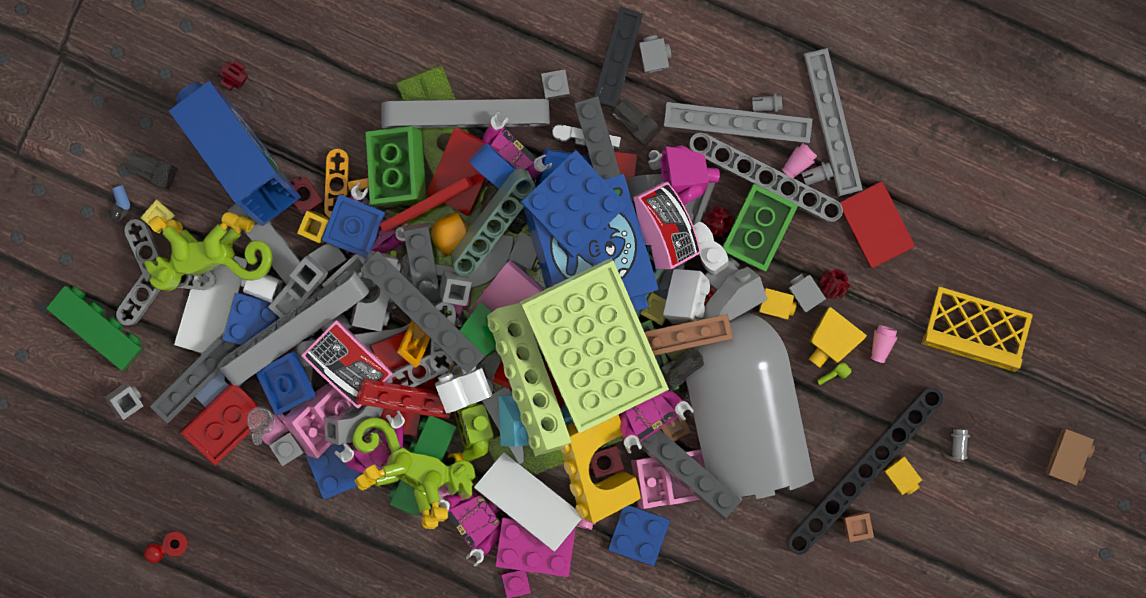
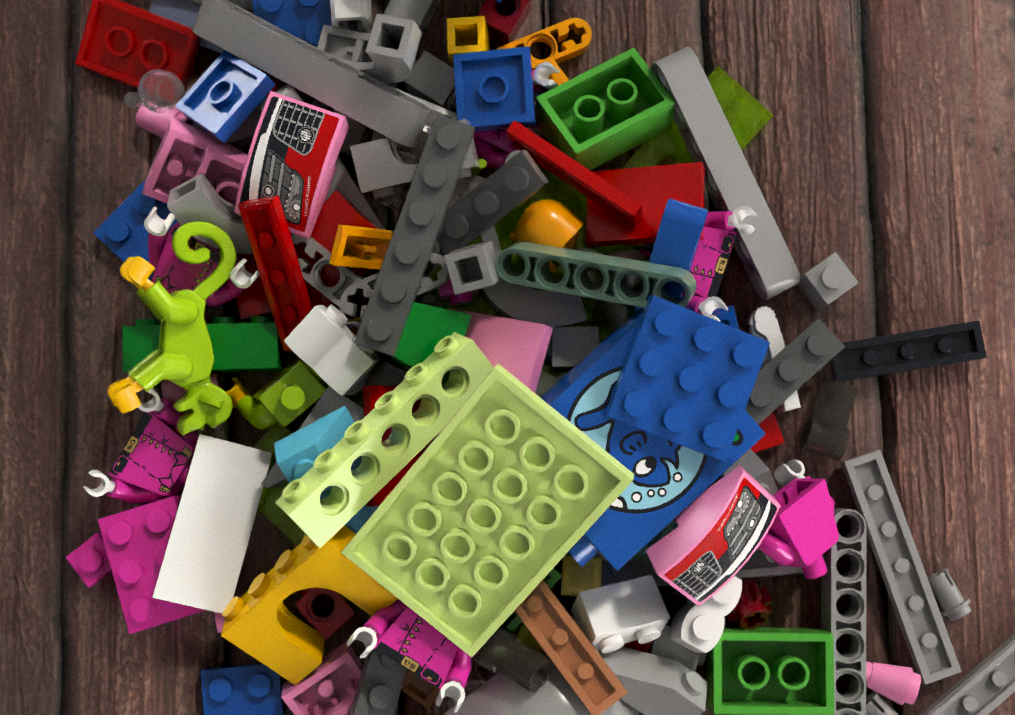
camera: 60 degrees right, 5 degrees down
light grey brick [269,433,305,466] -> none
light grey brick [639,35,672,74] -> none

